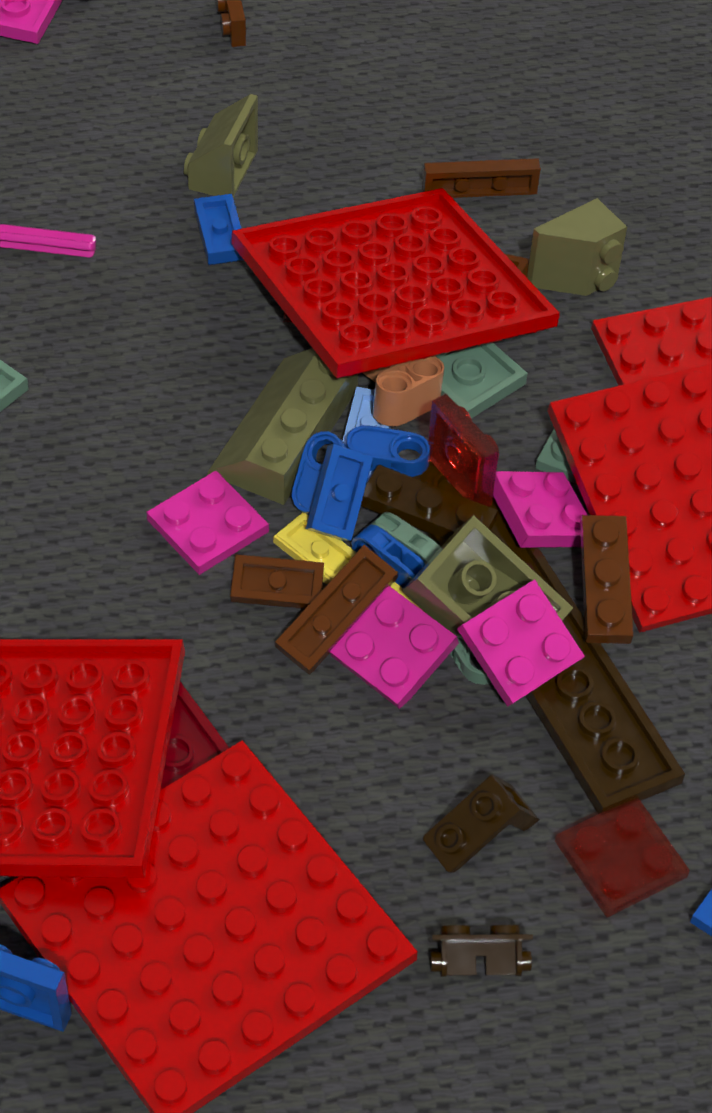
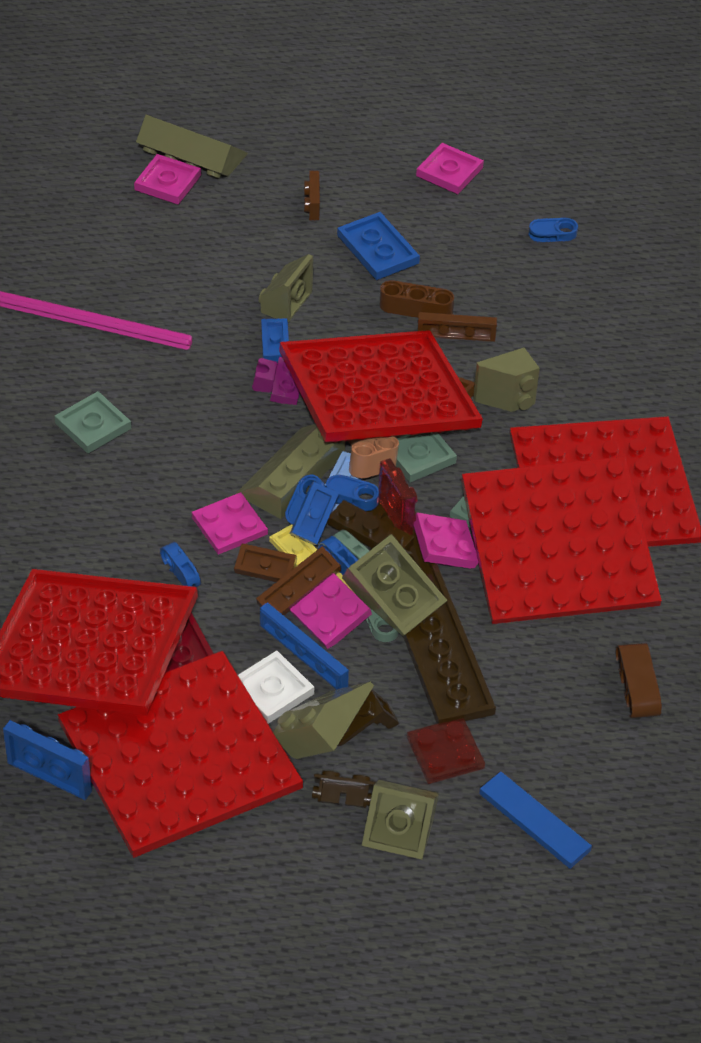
camera: 10 degrees right, 5 degrees down
dark pink plate [457,579,585,707] -> none
reddish brown plate [580,515,634,644] -> none
none -> blue piece [160,542,201,587]
none -> white plate [238,651,314,724]
none -> magenta plate [252,356,299,405]
none -> blue tile [260,602,349,690]
none -> olive slope [273,681,374,759]
none -> blue plate [337,212,420,280]
none -> olive slope [362,780,439,860]
none -> reddish brown beam [380,280,454,318]
none -> blue piece [529,218,578,242]

